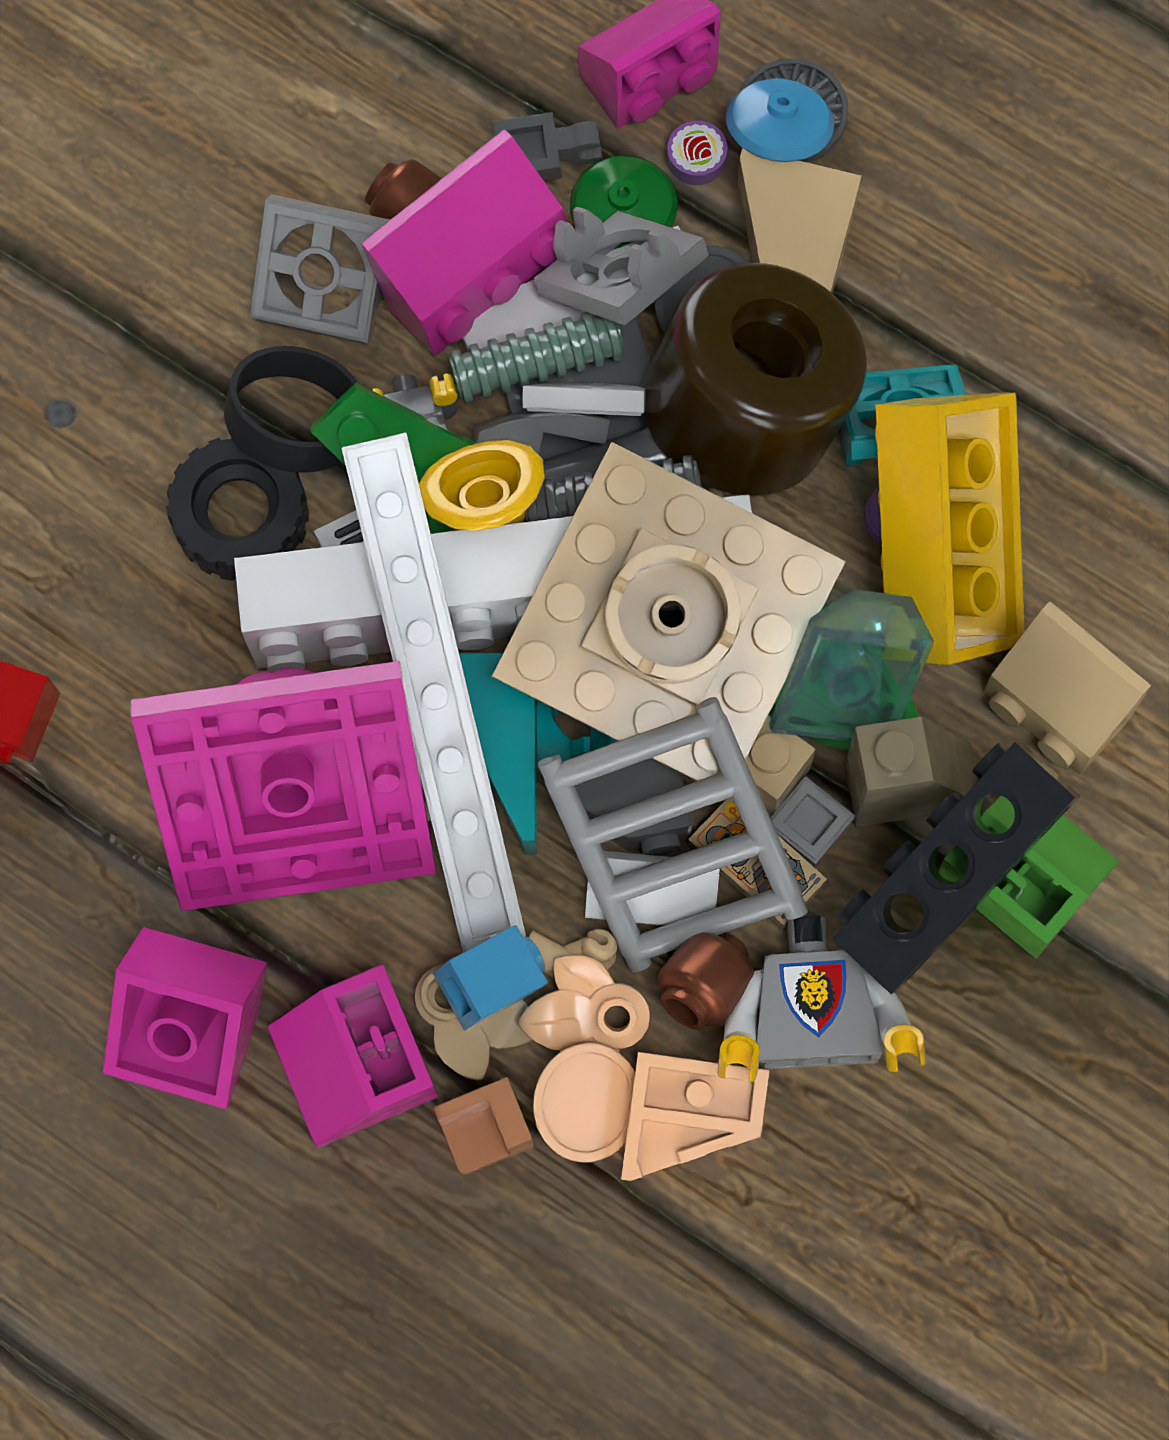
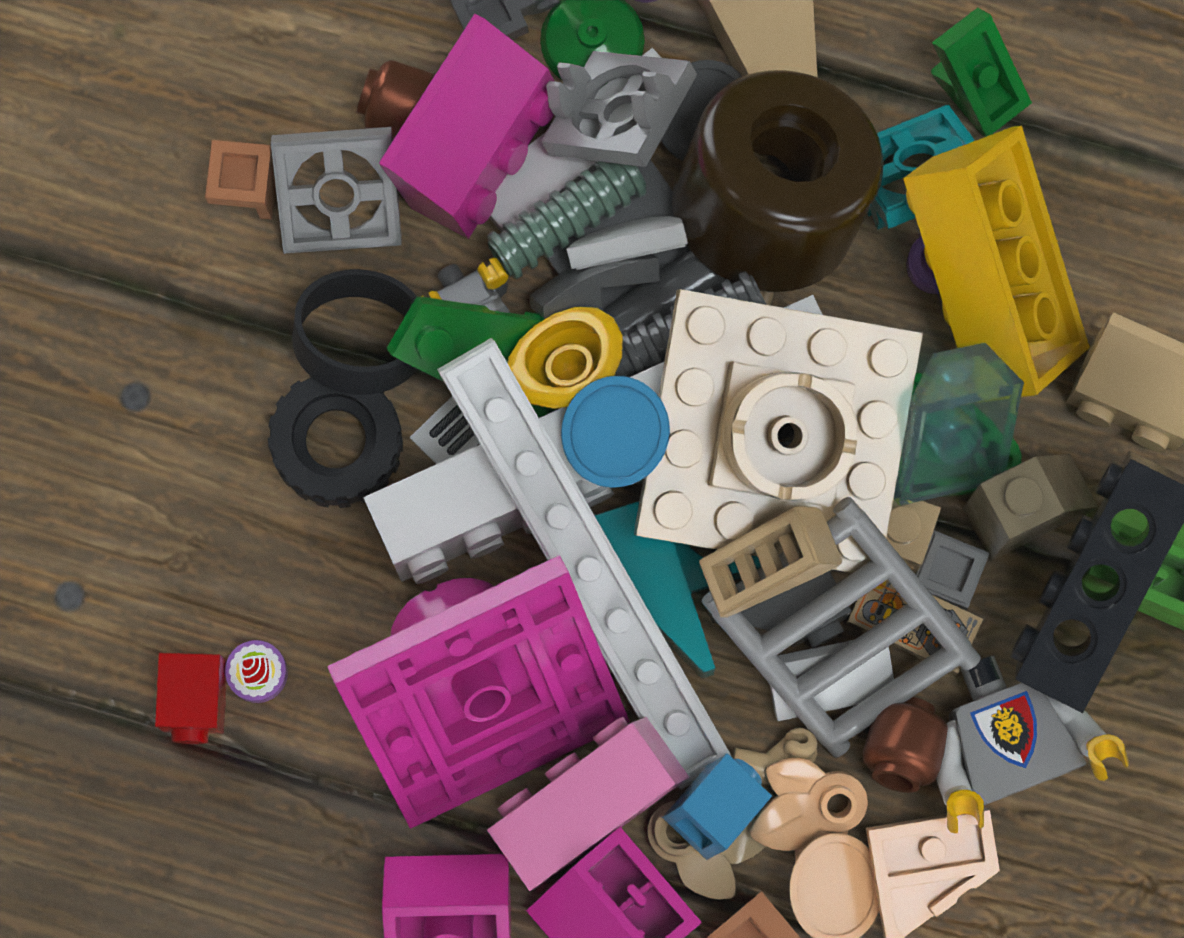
camera: 20 degrees left, 5 degrees up
none -> nougat panel [205,140,276,220]
none -> tile [225,640,288,703]
none -> bright pink brick [487,717,690,891]
none -> dark azure piece [561,376,670,488]
none -> tan slope [699,506,842,618]
none -> green slope [931,7,1032,137]

